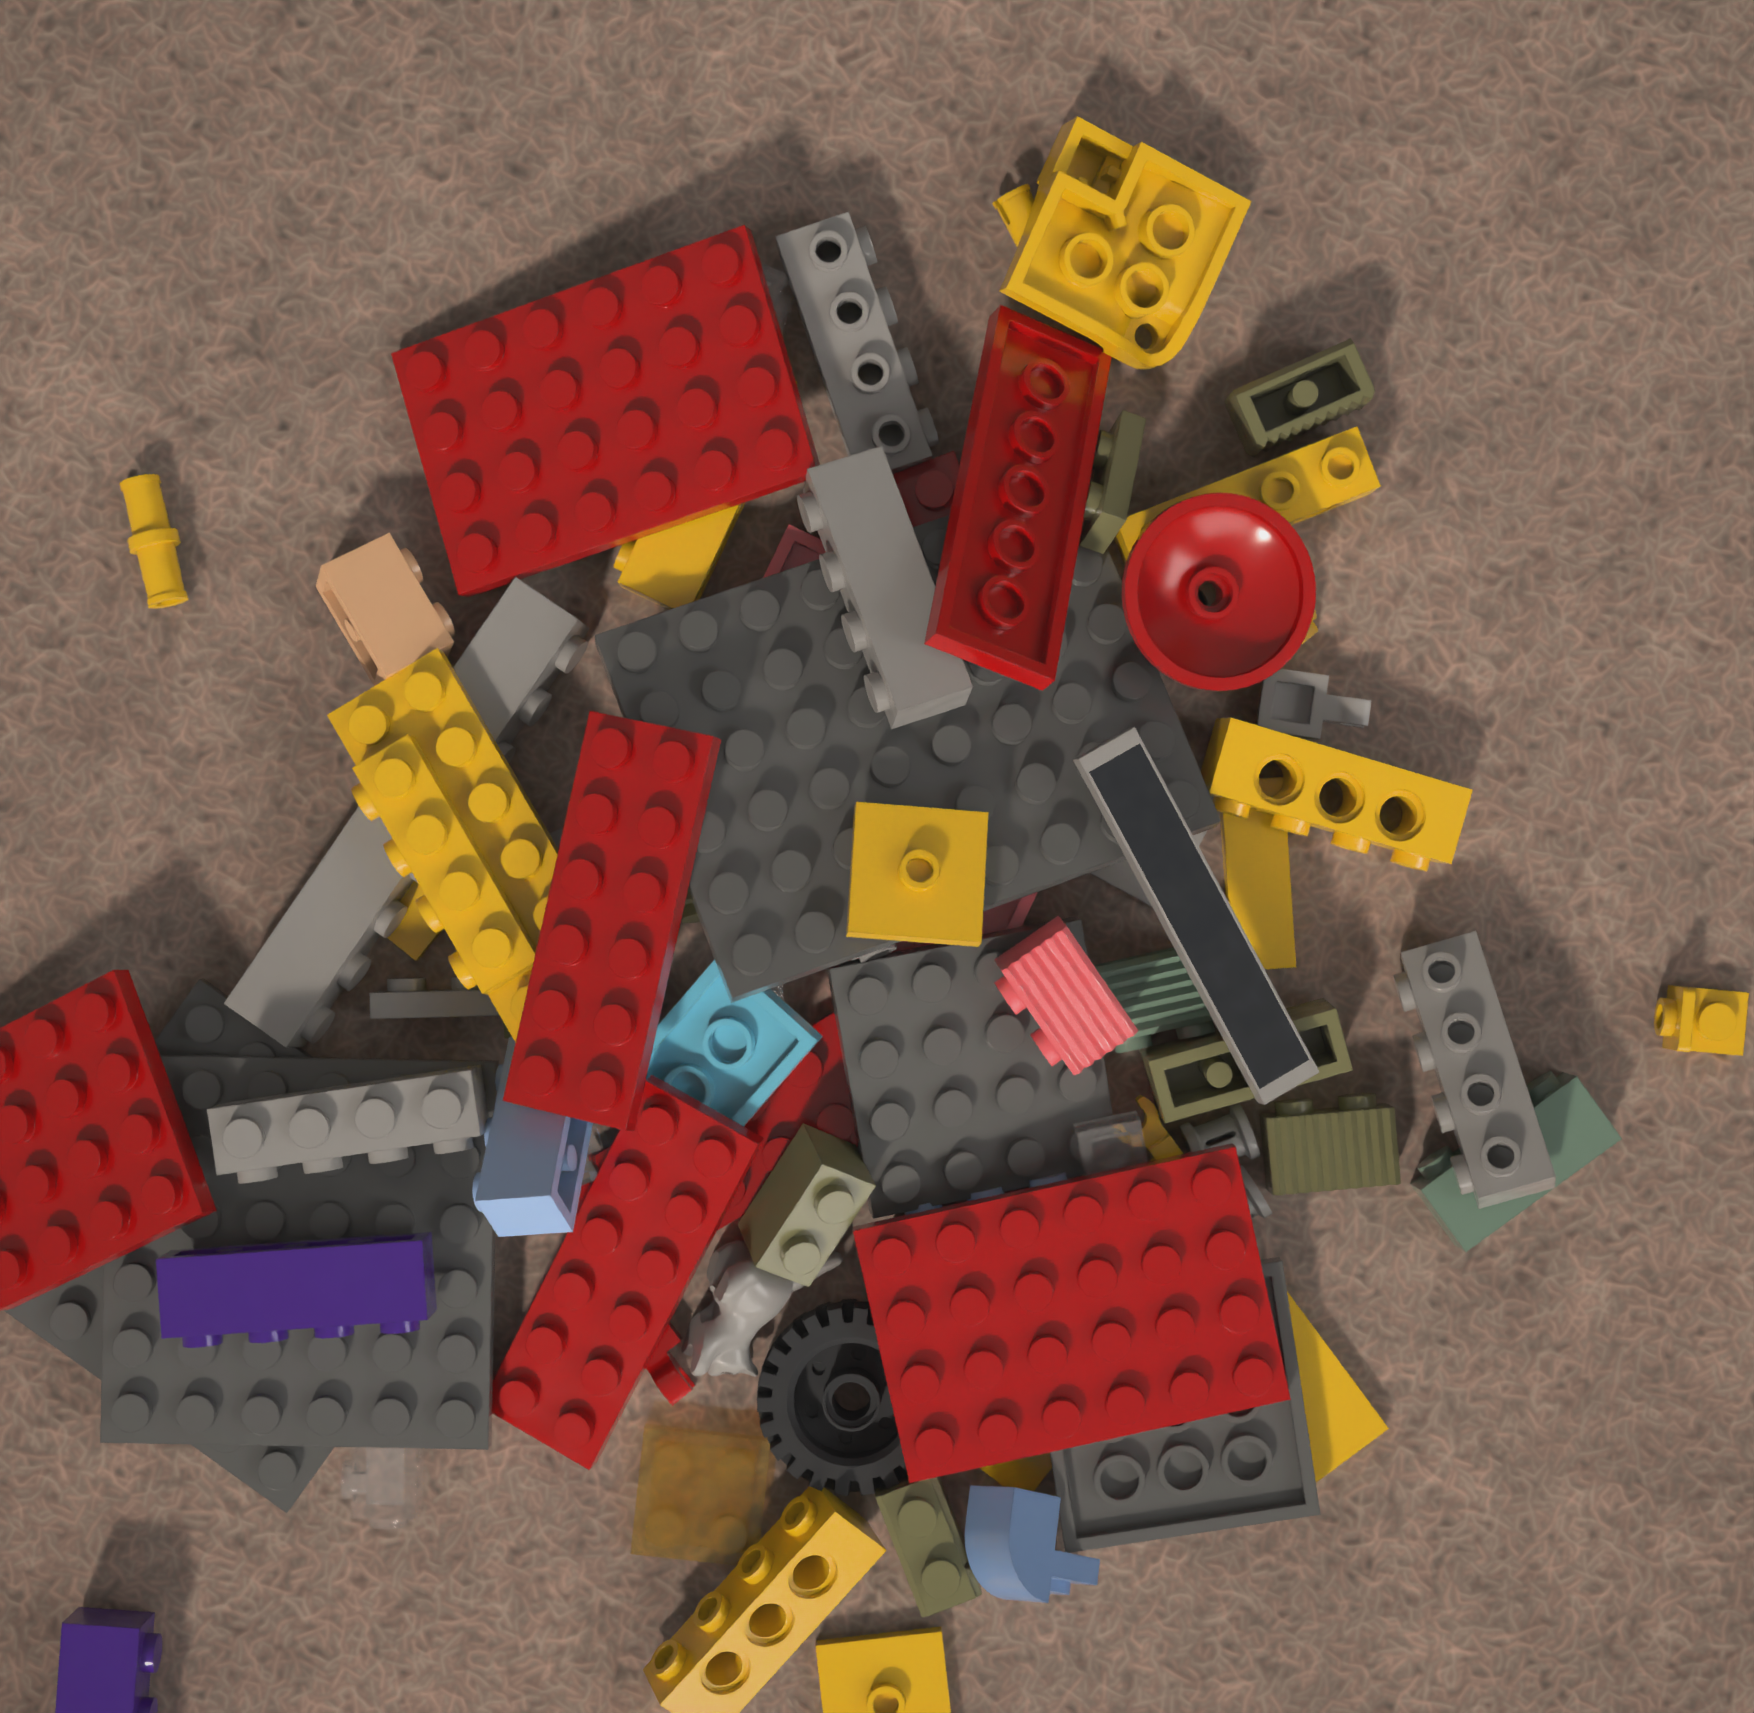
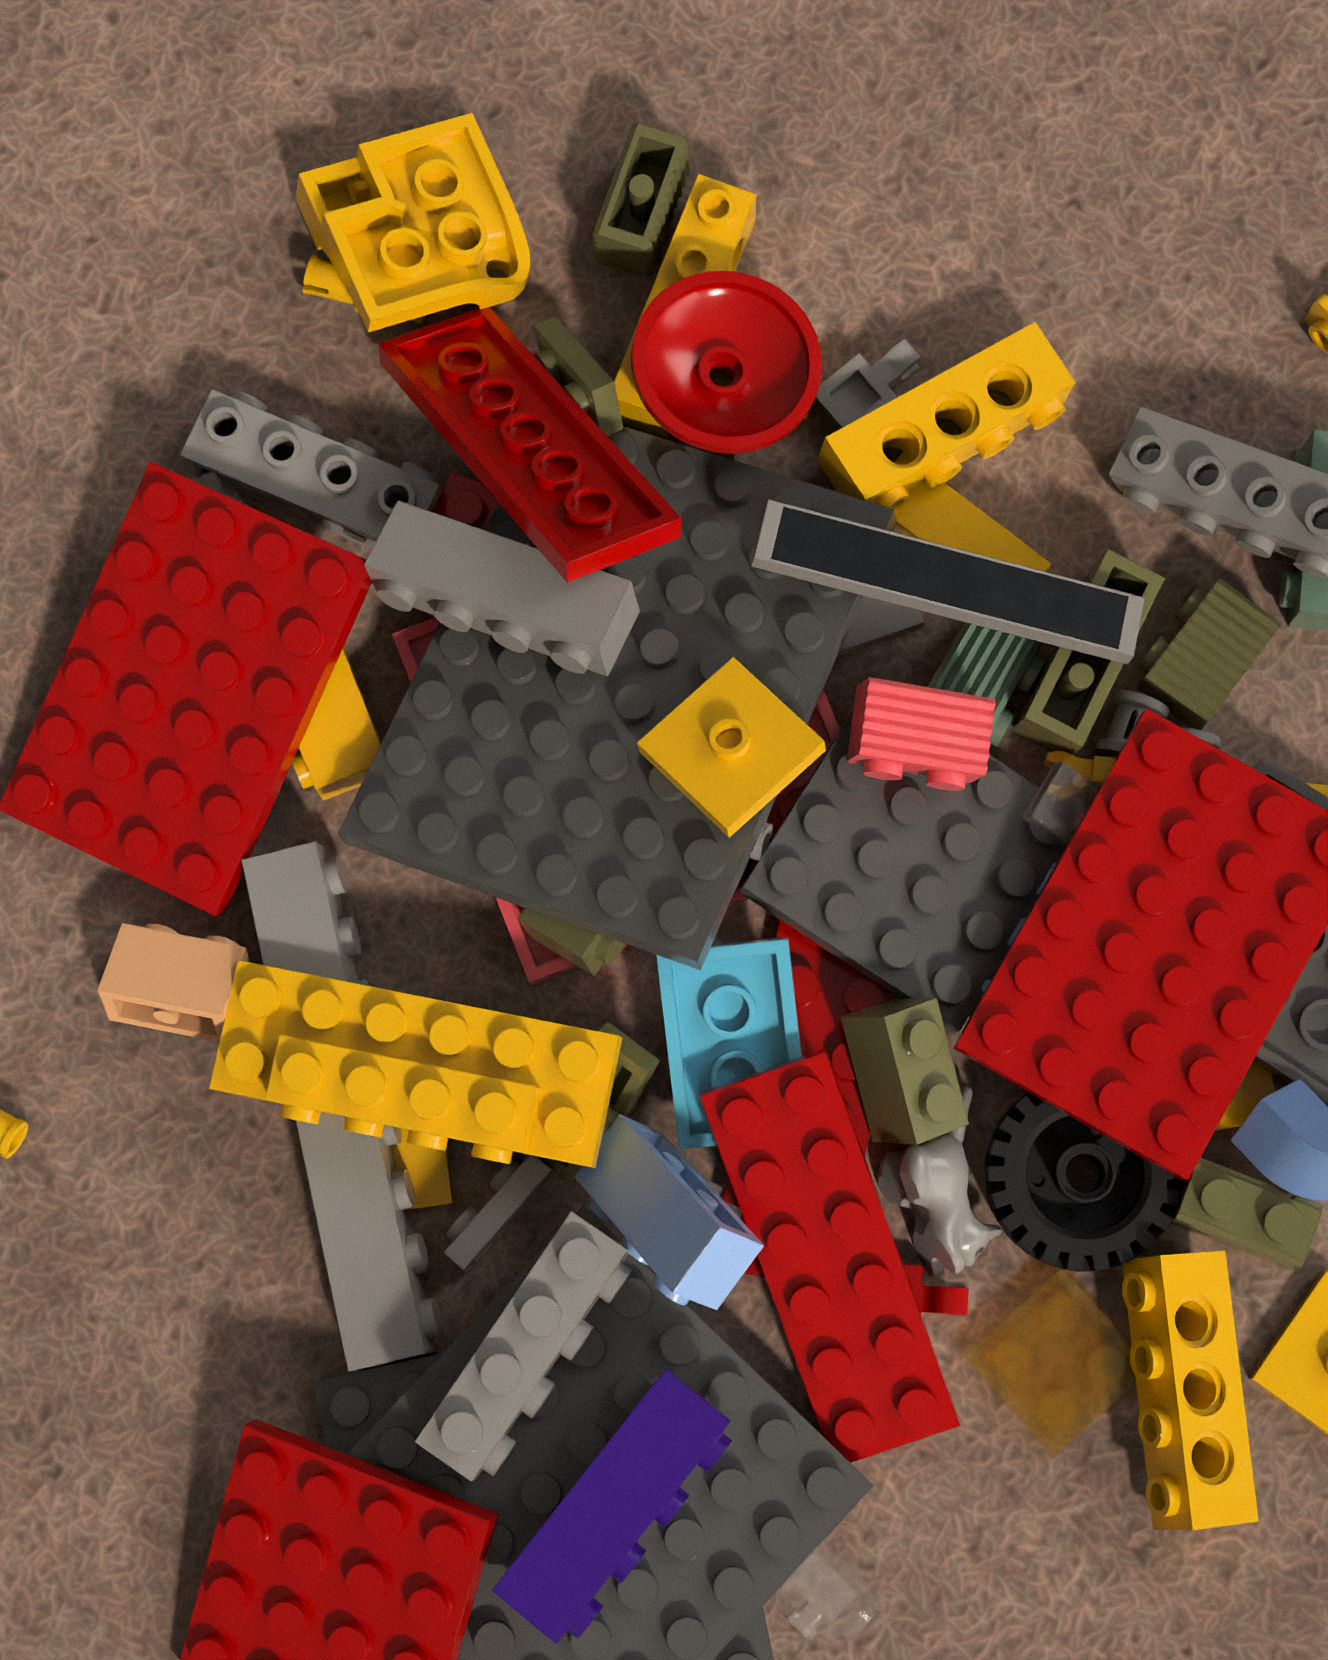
camera: 45 degrees left, 10 degrees down
red plate [503,711,721,1131] -> none

